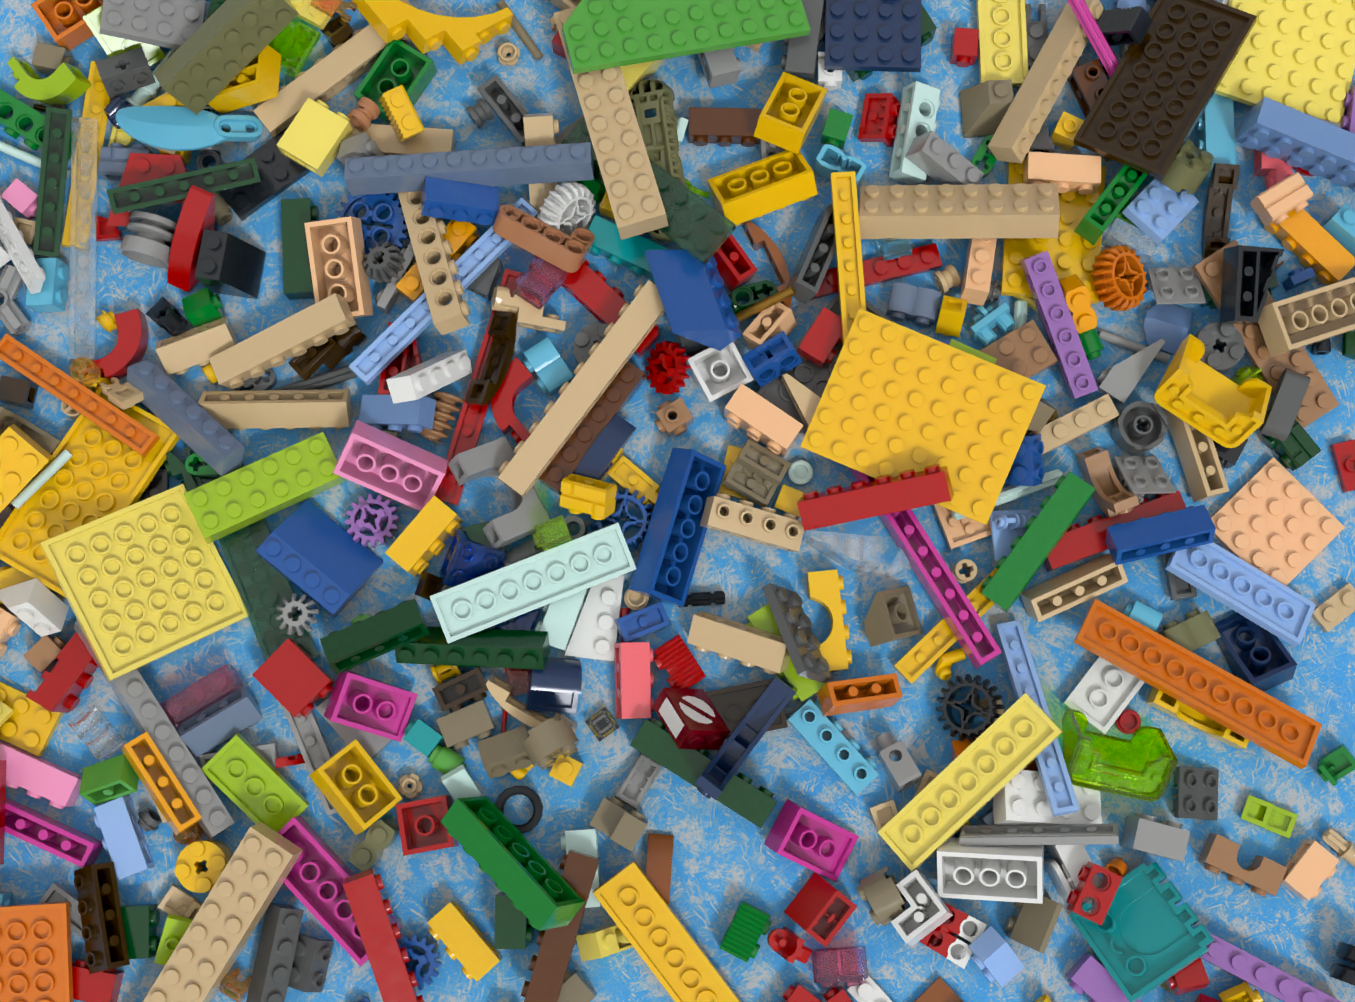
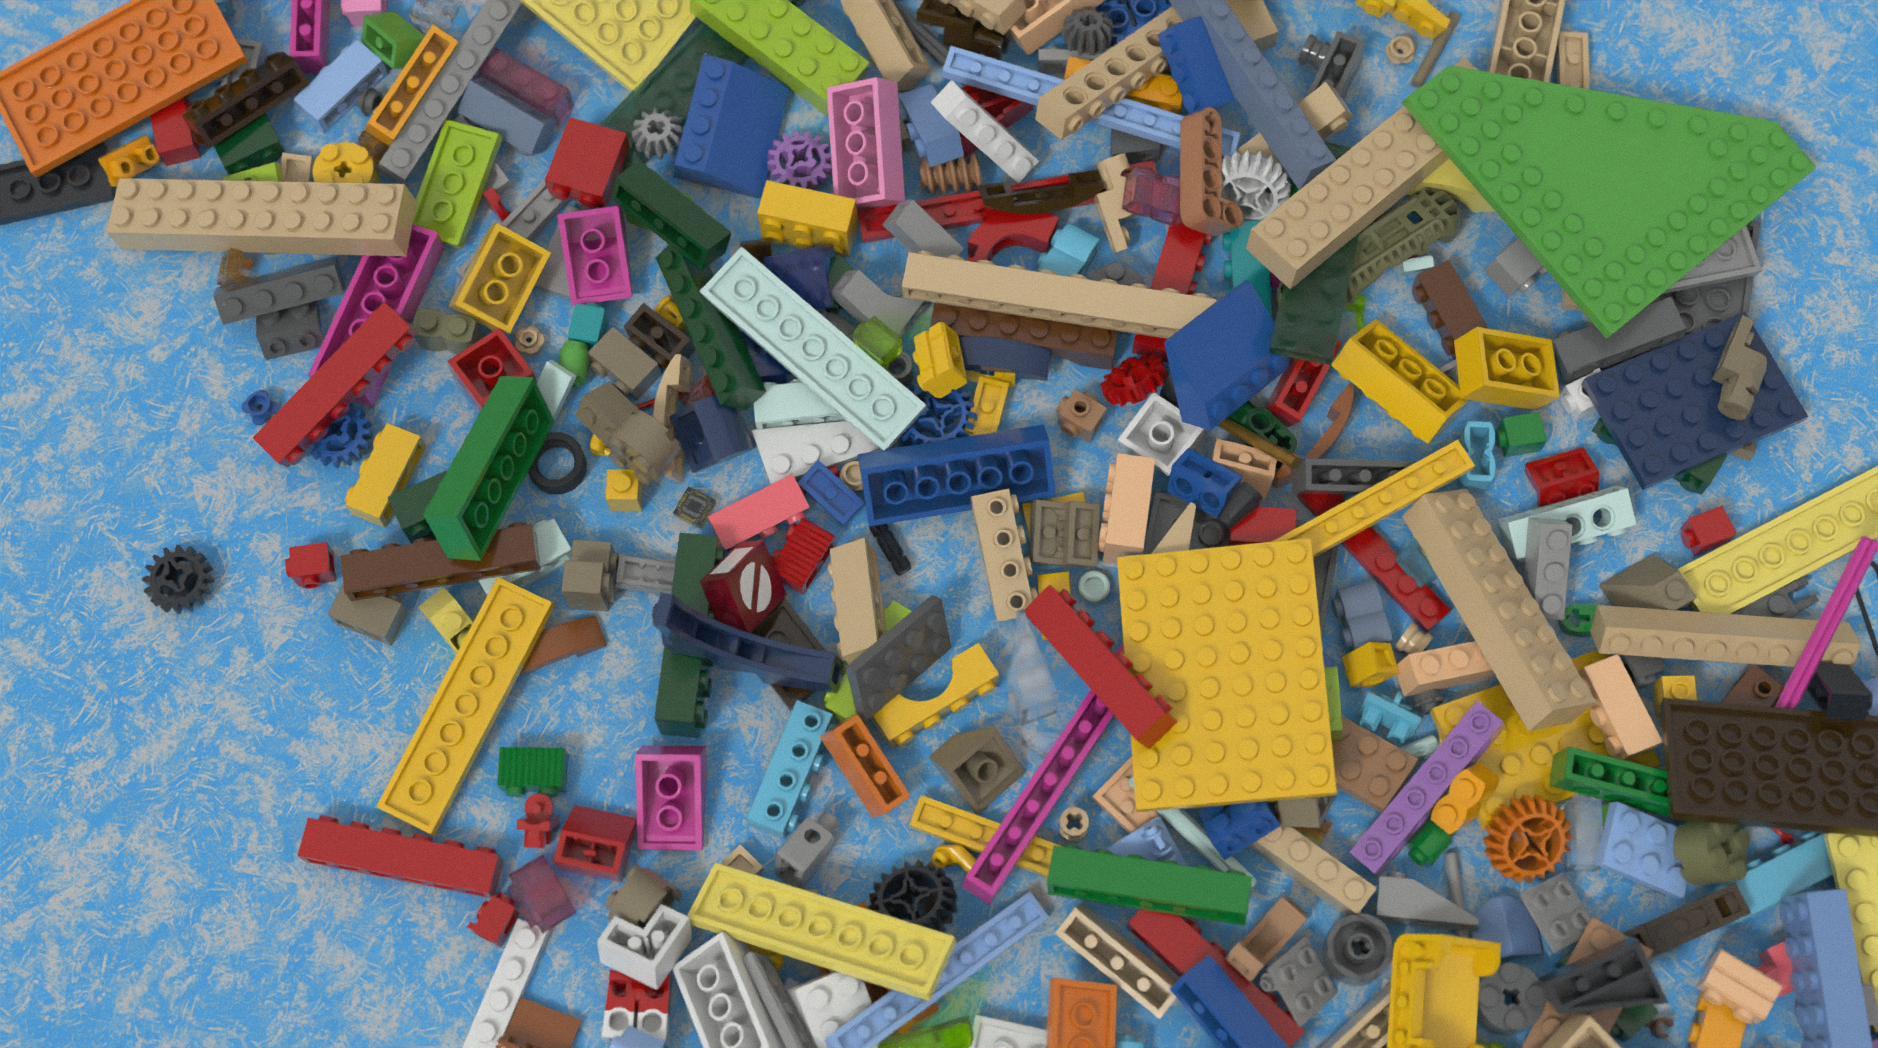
camera: 65 degrees right, 10 degrees down
none -> black cone [1217,481,1263,530]

